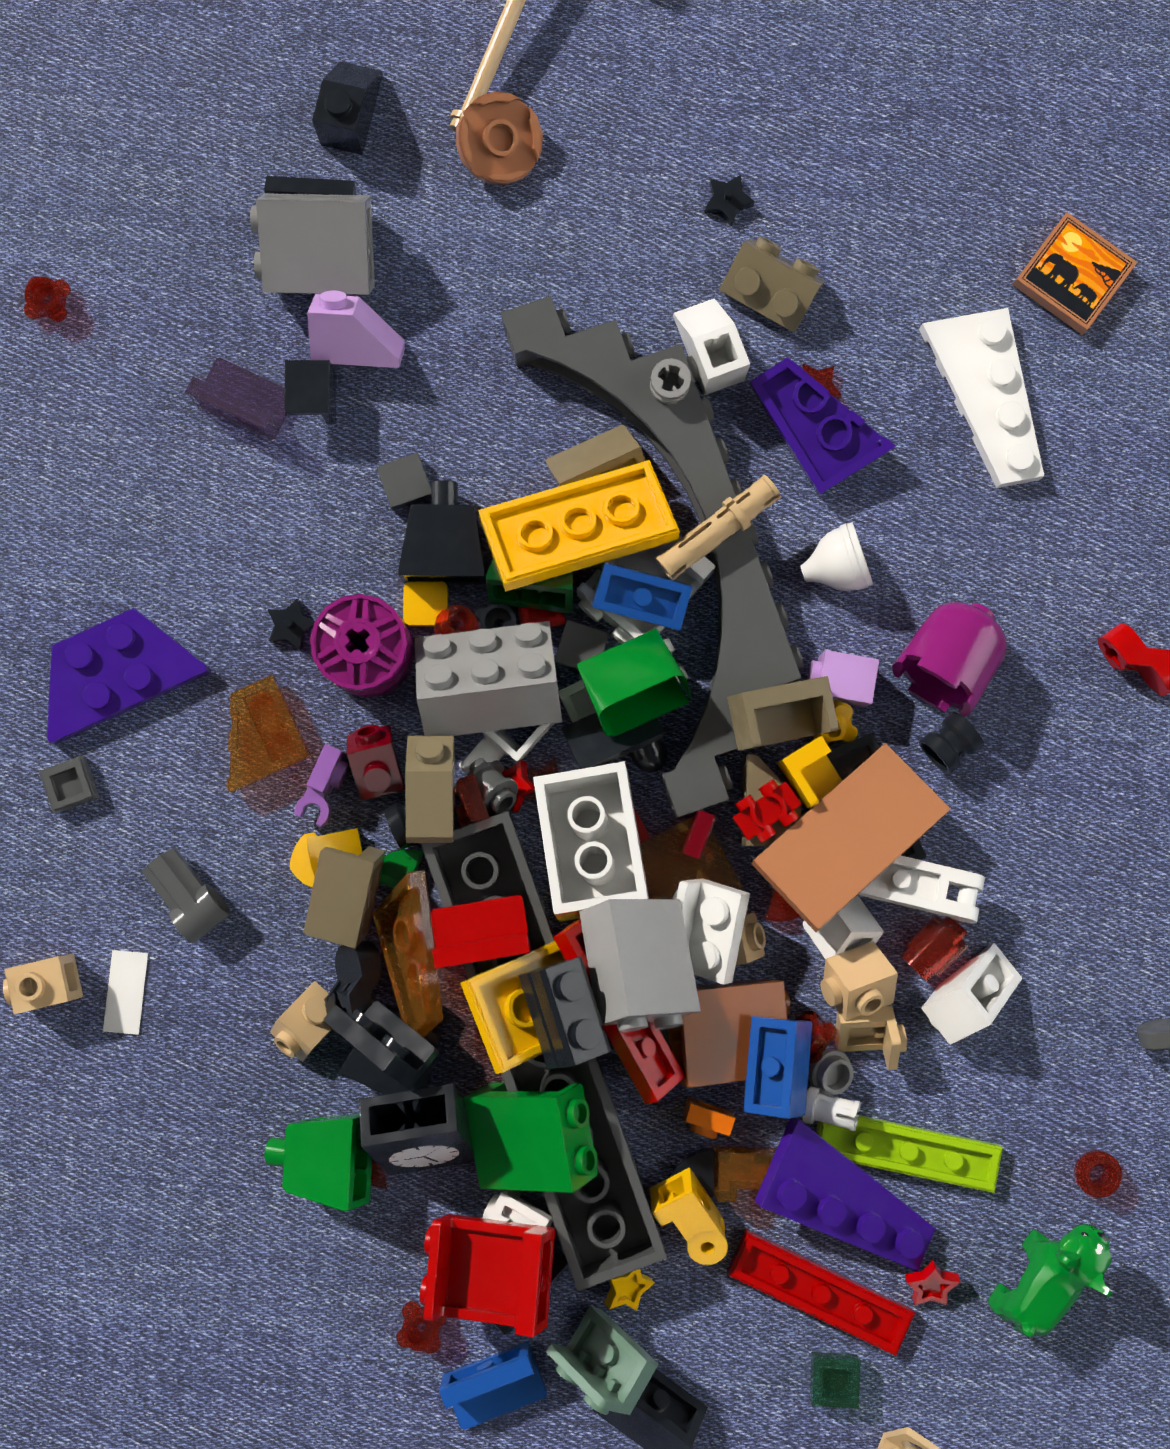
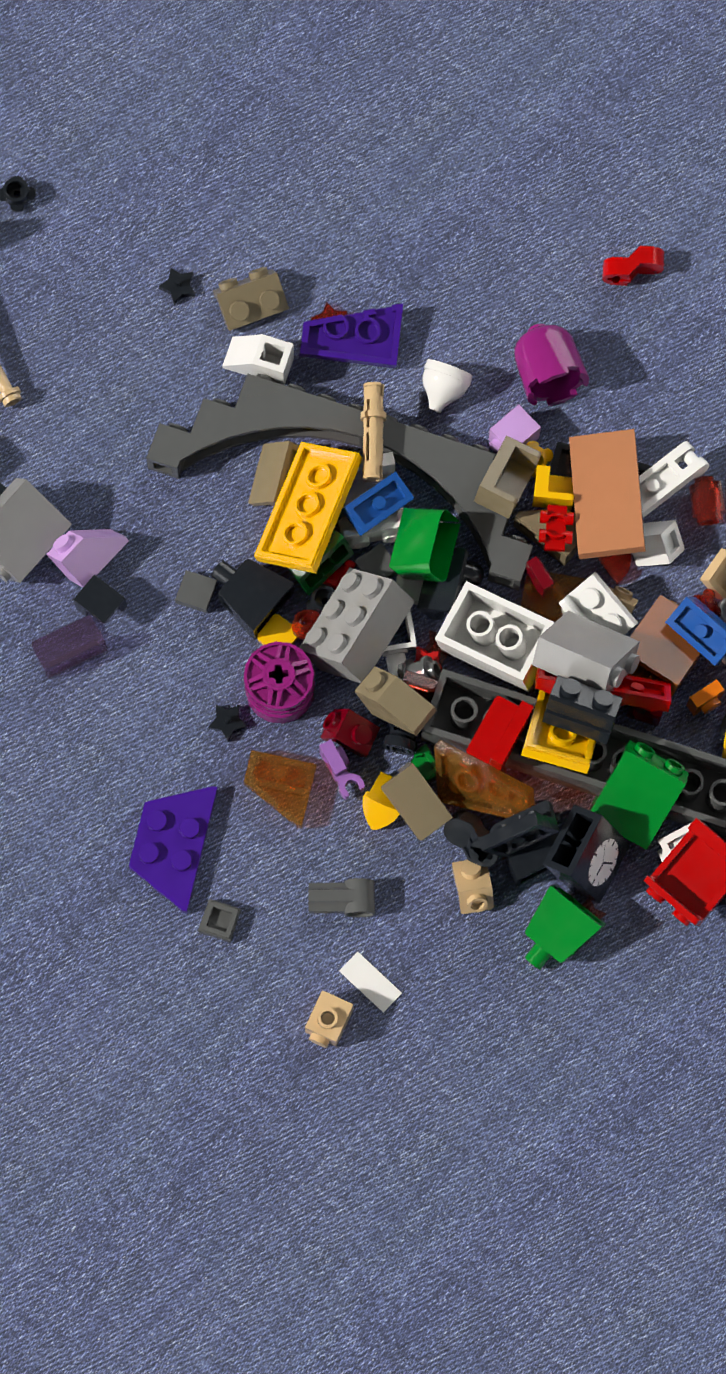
camera: 50 degrees left, 10 degrees down
clear red plate [396,1301,447,1354] -> none
nougat tile [456,91,543,185] -> none
light grey bush [650,358,691,405] -> none
tan brick [820,941,898,1021] -> none
white wing [919,308,1044,488] -> none
black wheel [919,712,984,774] -> none
tile [1012,212,1137,335] -> none

